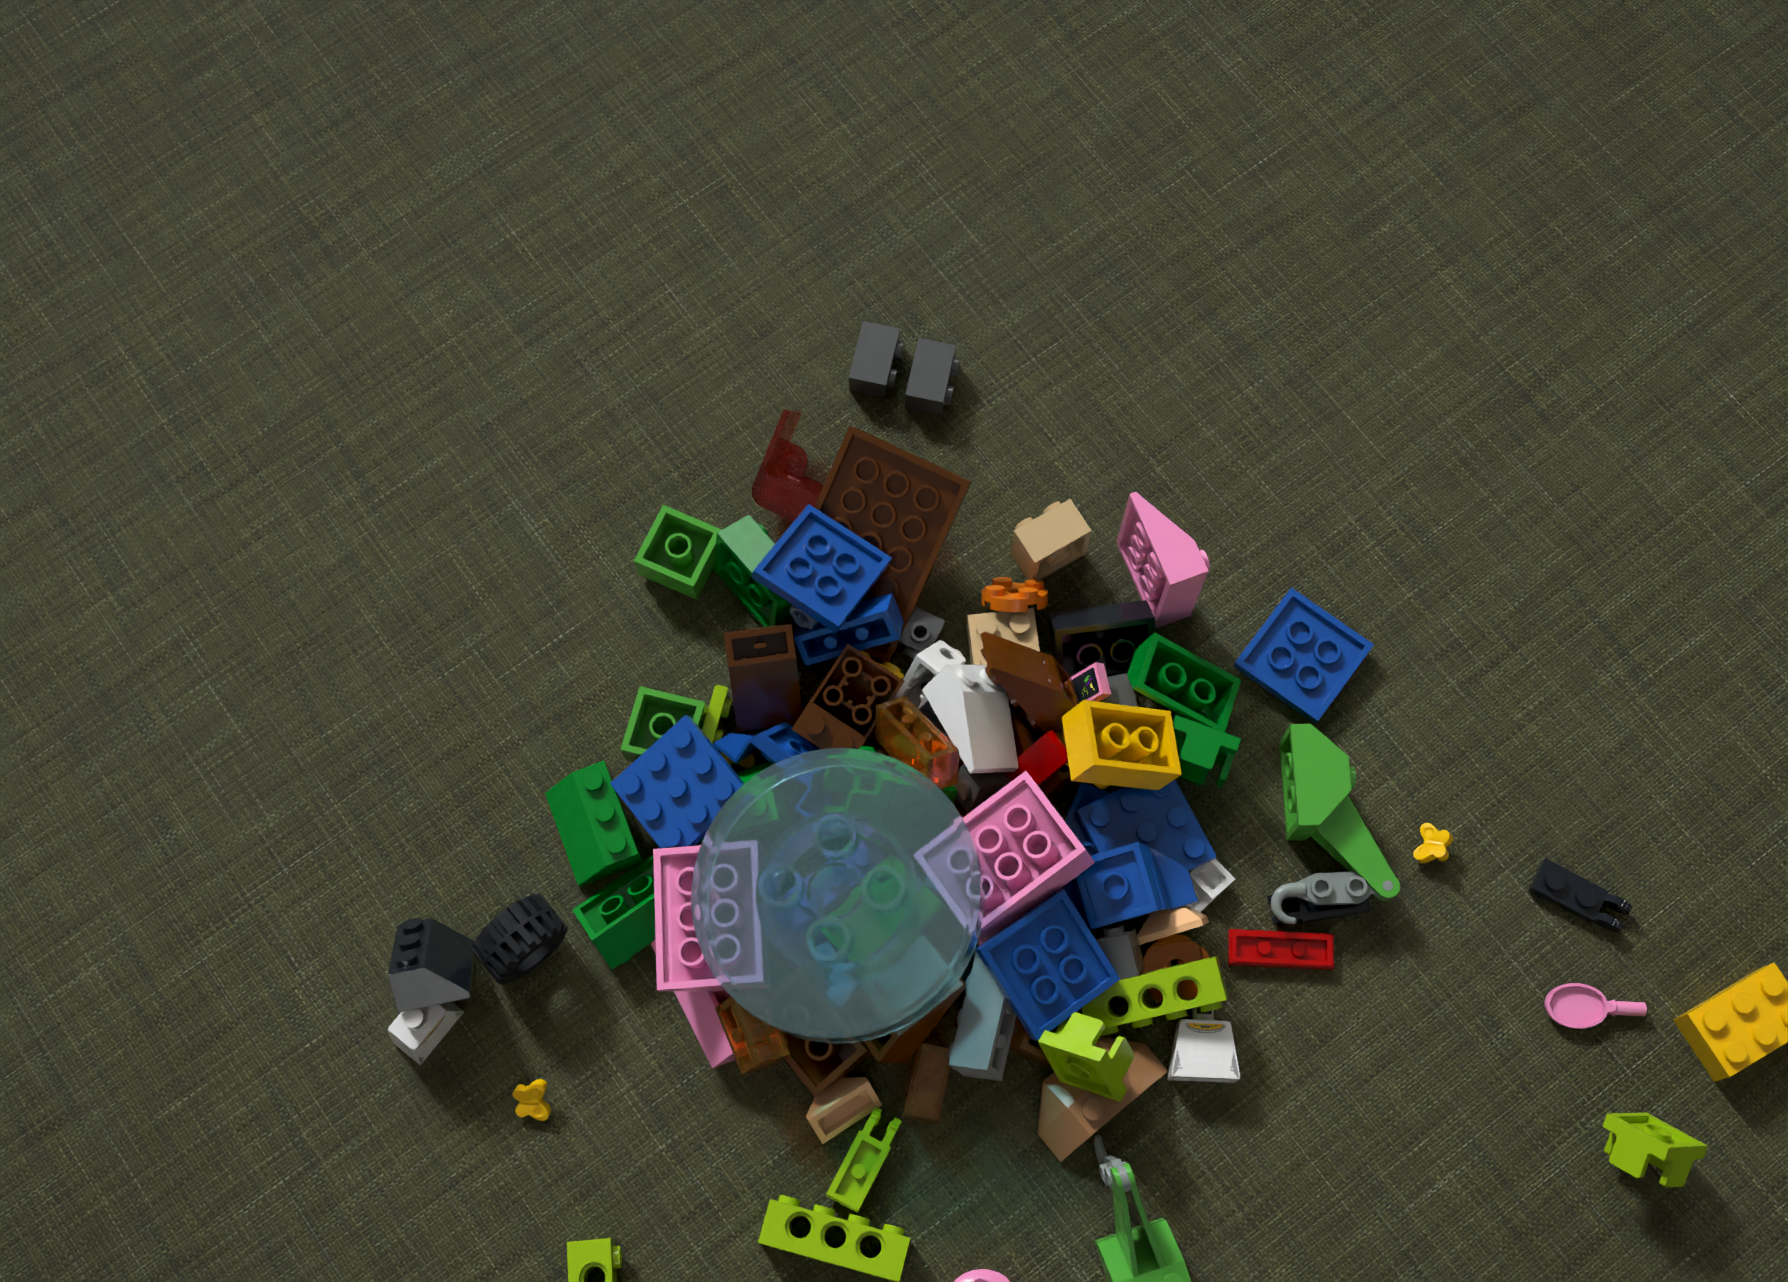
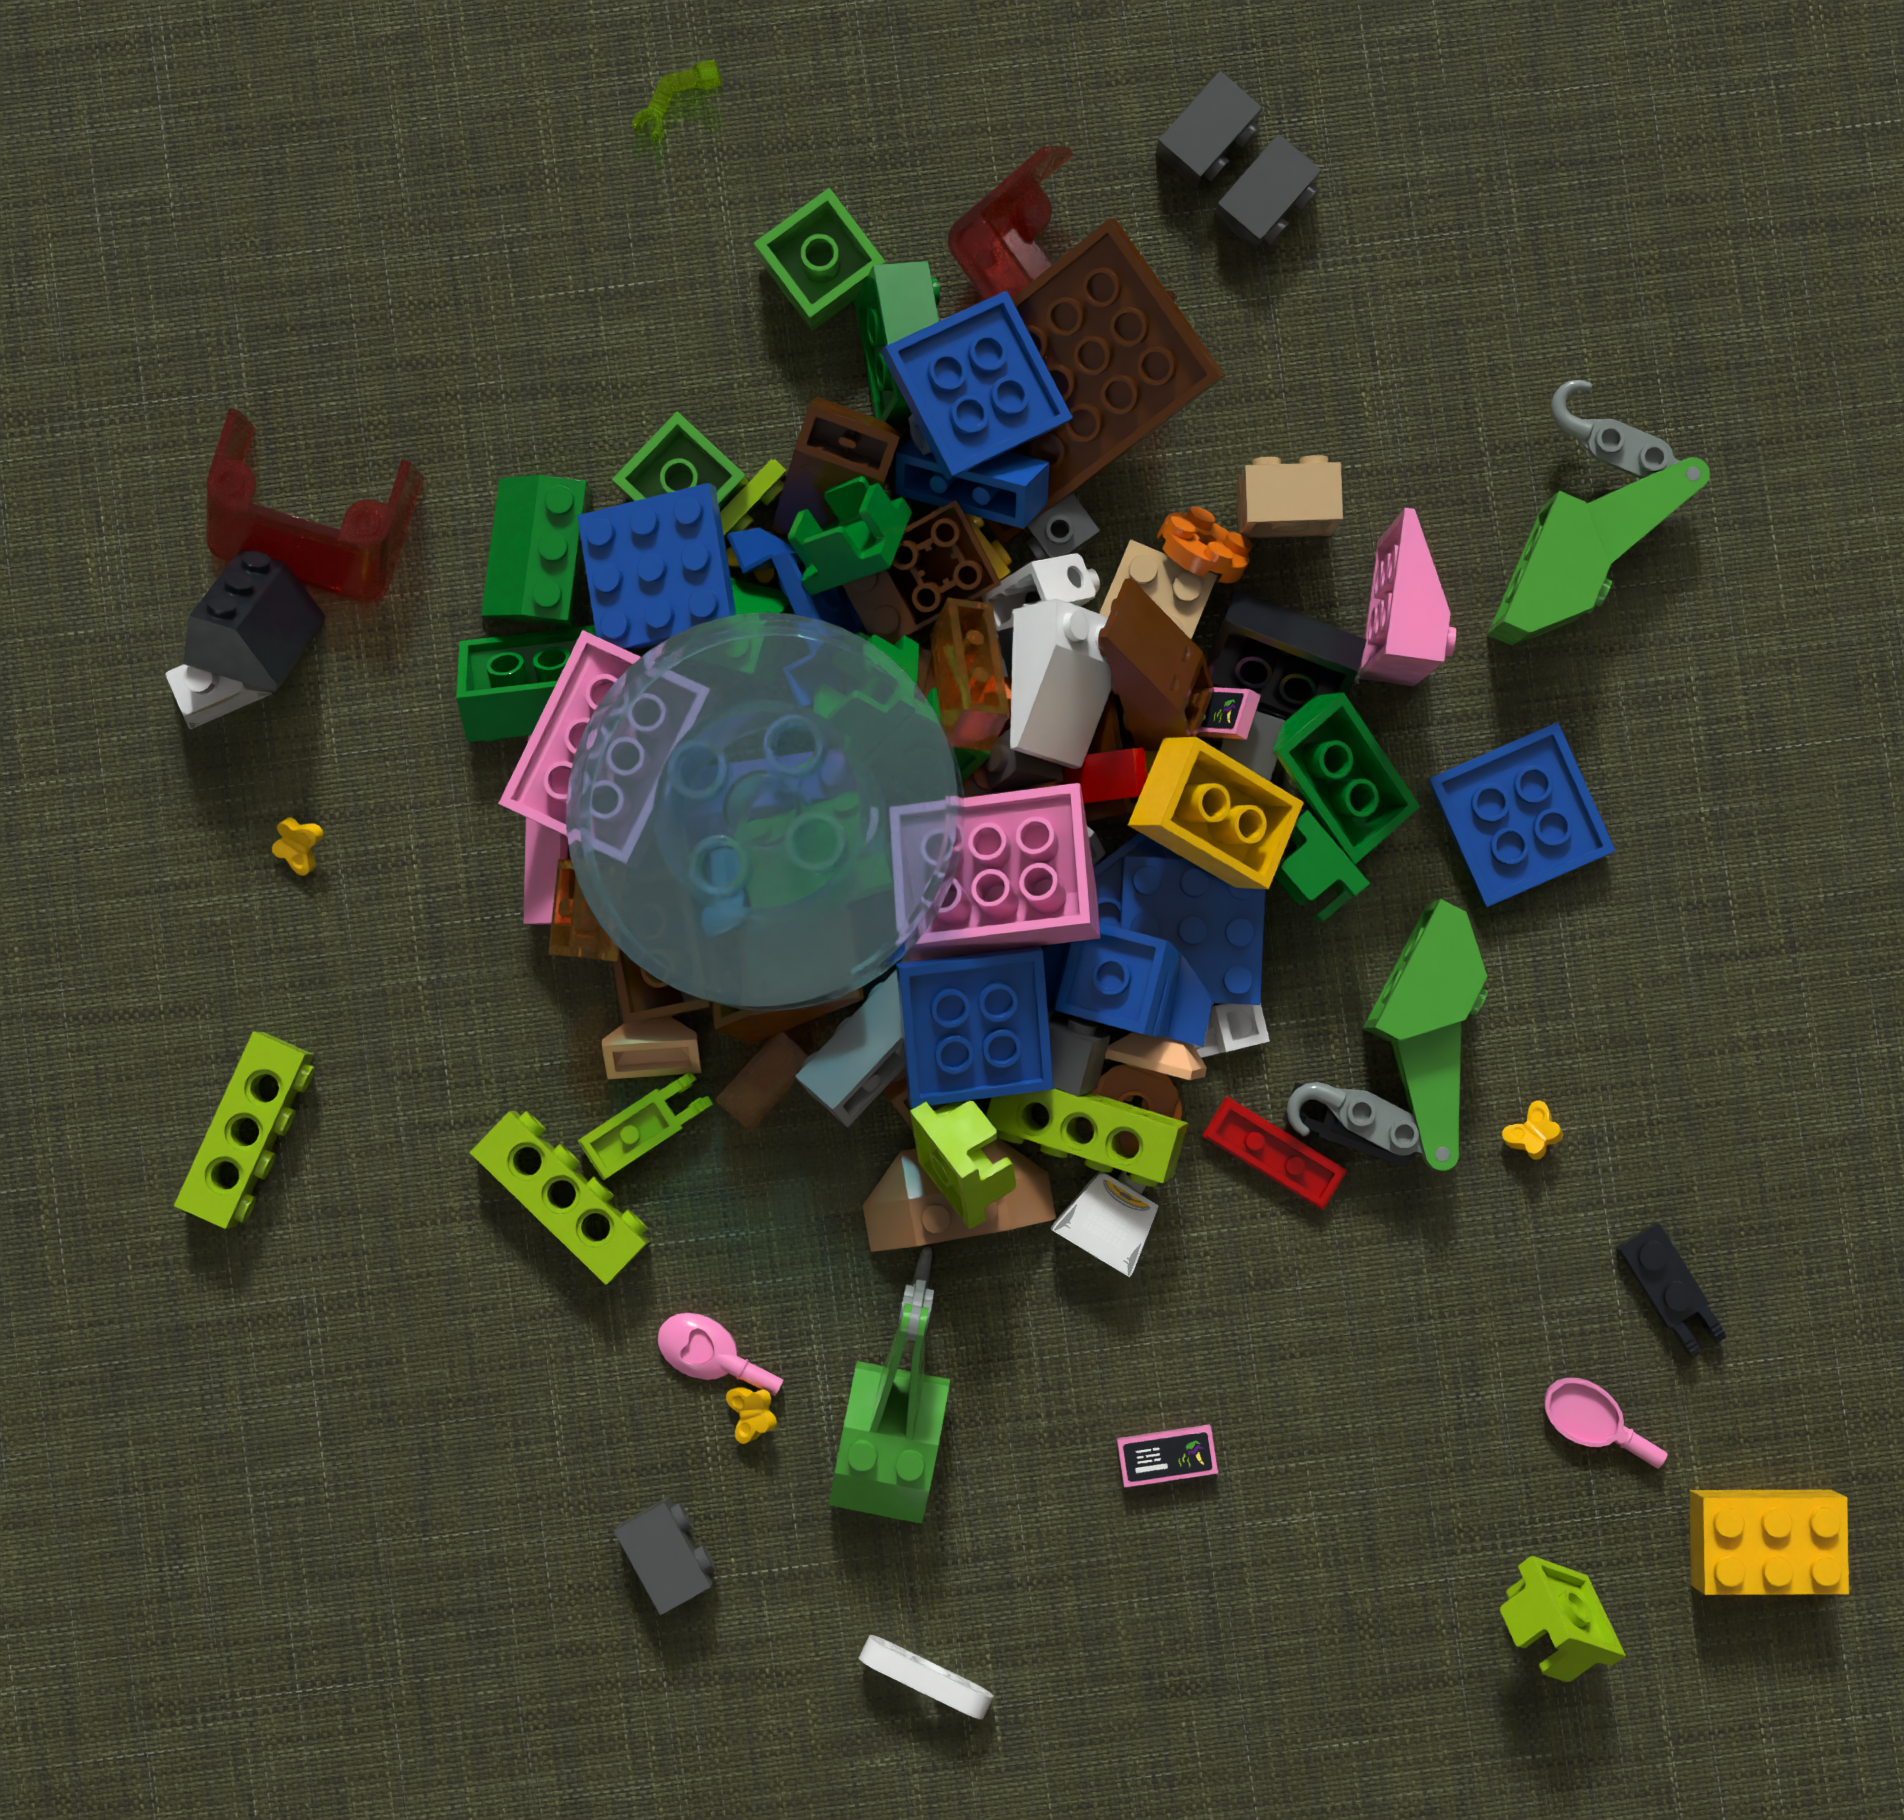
camera: 25 degrees right, 15 degrees up
black tyre [471,894,568,985] -> none
none -> clear red windscreen [206,408,424,603]
none -> clear neon green arm [632,60,722,143]
none -> green panel [788,476,912,596]
none -> tile [1116,1424,1218,1488]
none -> bright green slope [1487,380,1710,646]

